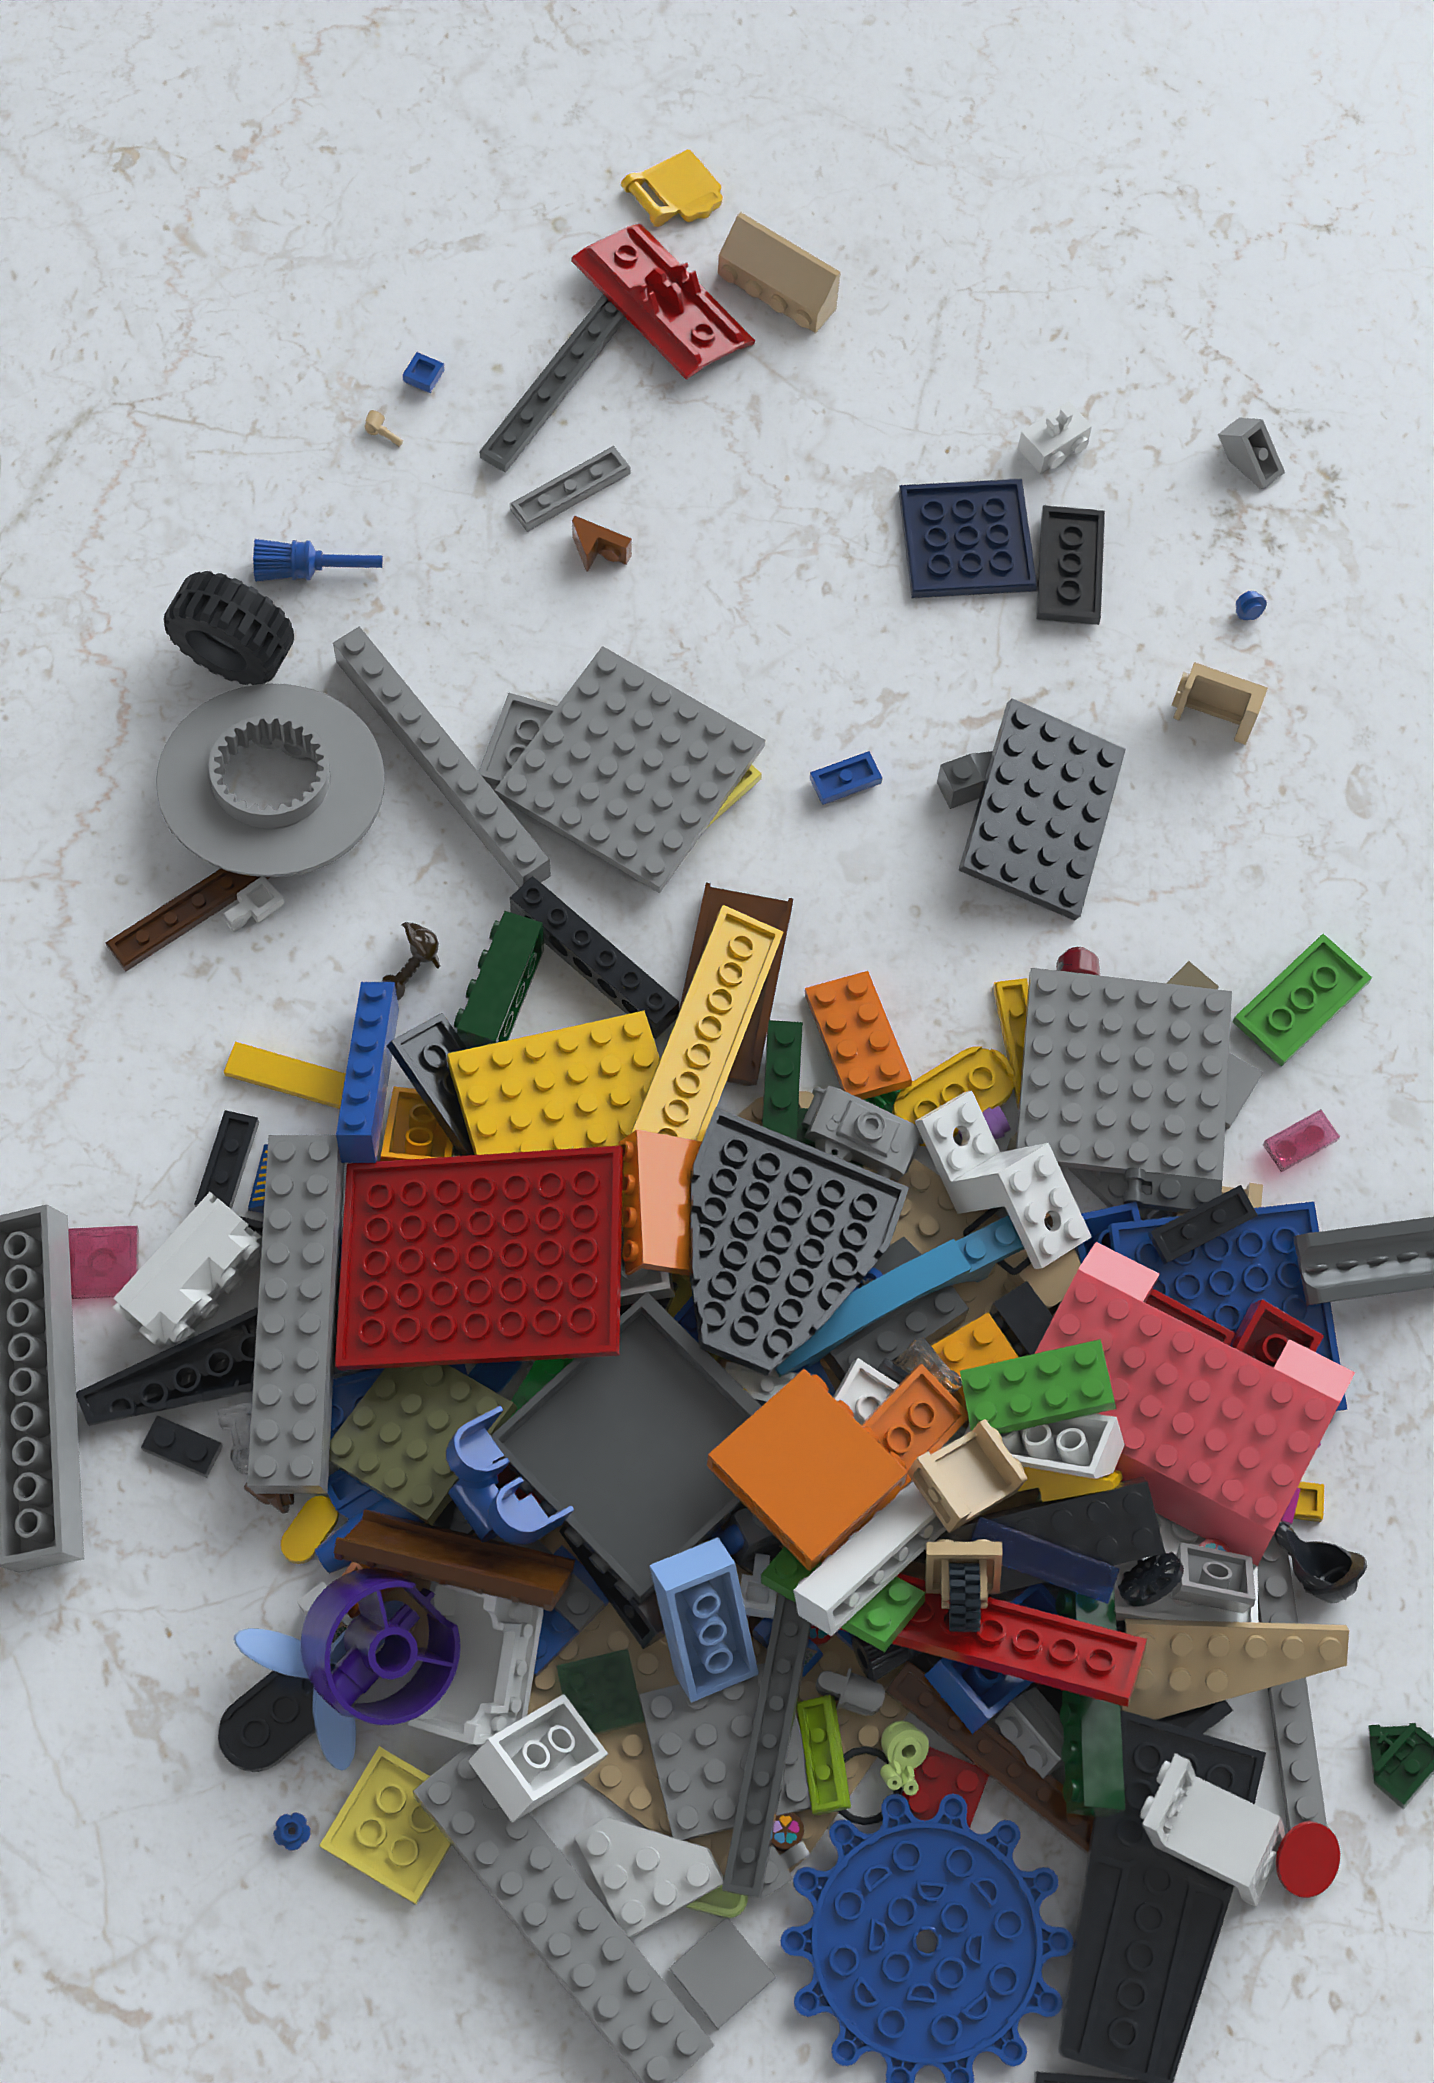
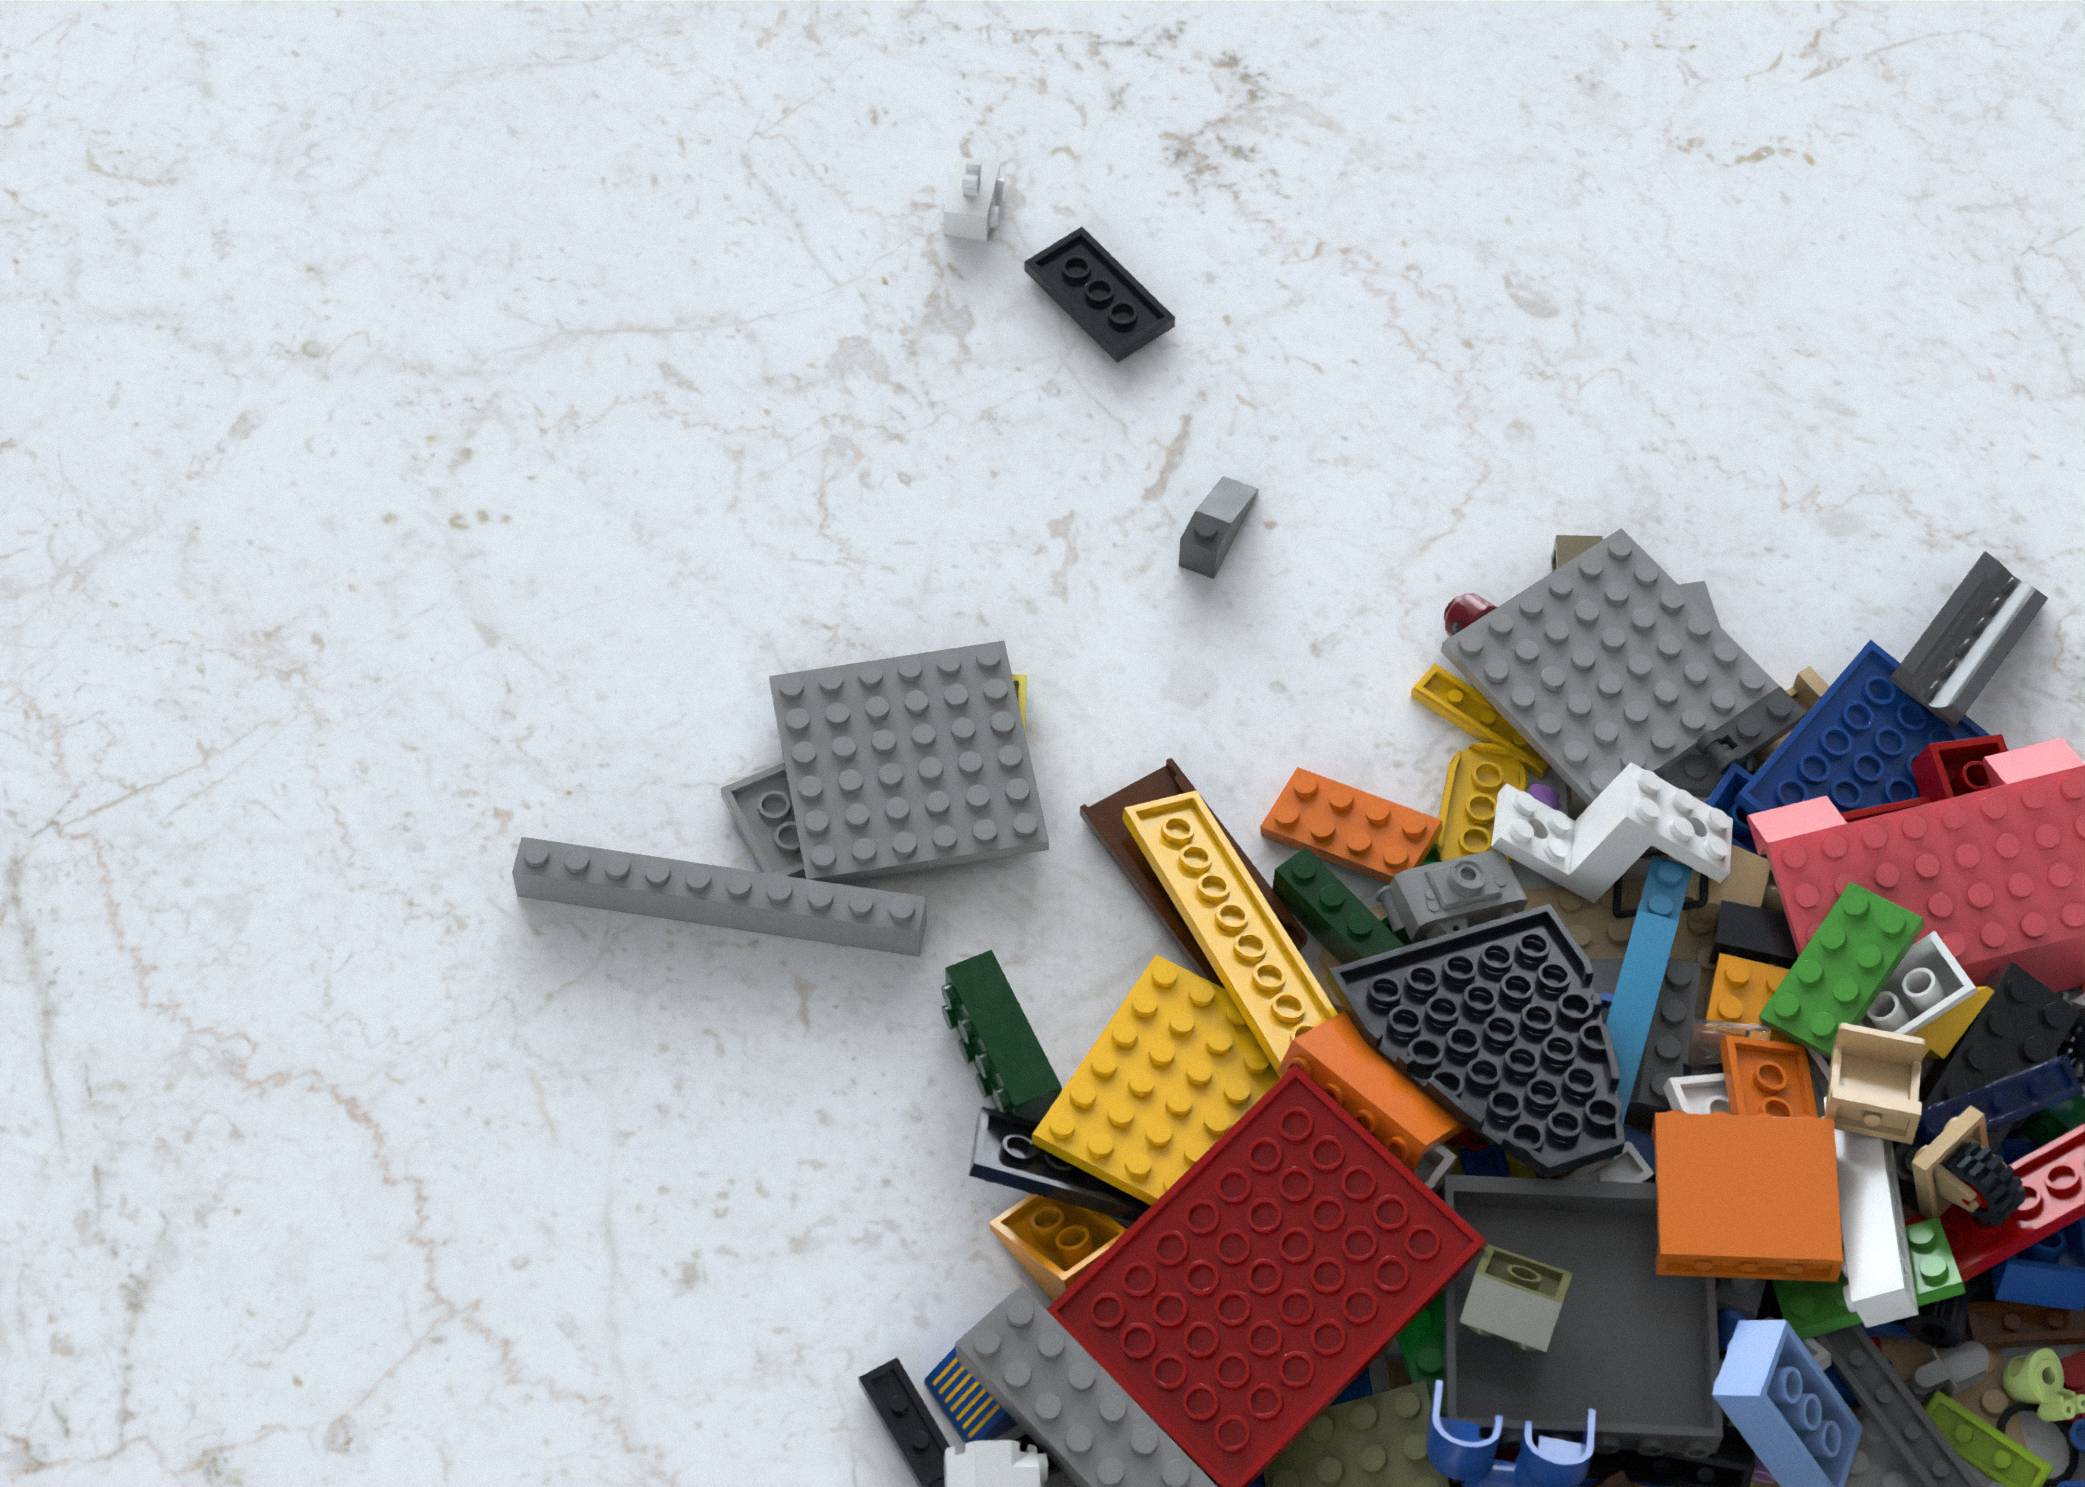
camera: 40 degrees left, 10 degrees down
reddish brown tile [105,868,271,972] -> none
light grey piece [156,684,385,878] -> none
black tyre [163,571,294,685] -> none
white plate [224,876,284,932] -> none
yellow tile [224,1042,346,1109] -> none
blue piece [253,539,383,582] -> none
blue brick [336,982,399,1163] -> none
tan hand [365,410,403,447] -> none
dark brown piece [382,922,441,1001] -> none
blue plate [402,352,445,393] -> none
dark grey plate [479,294,627,473] -> none
light grey tile [510,446,631,532] -> none
black brick [510,876,679,1039] -> none
red hinge [571,223,755,380] -> none
dark orange slope [572,516,632,572] -> none
yellow piece [621,149,723,227] -> none
tan slope [718,212,841,333] -> none
blue plate [809,751,882,805] -> none
dark blue tile [899,479,1037,598] -> none
plate [958,698,1126,921] -> none
black plate [1147,1185,1258,1264] -> none
tan panel [1171,662,1268,745] -> none
light grey slope [1218,417,1285,489] -> none
bright green plate [1232,934,1373,1067] -> none
blue plate [1235,591,1267,621] -> none
clear pink plate [1262,1109,1340,1172] -> none
none -> olive slope [1459,1244,1573,1352]

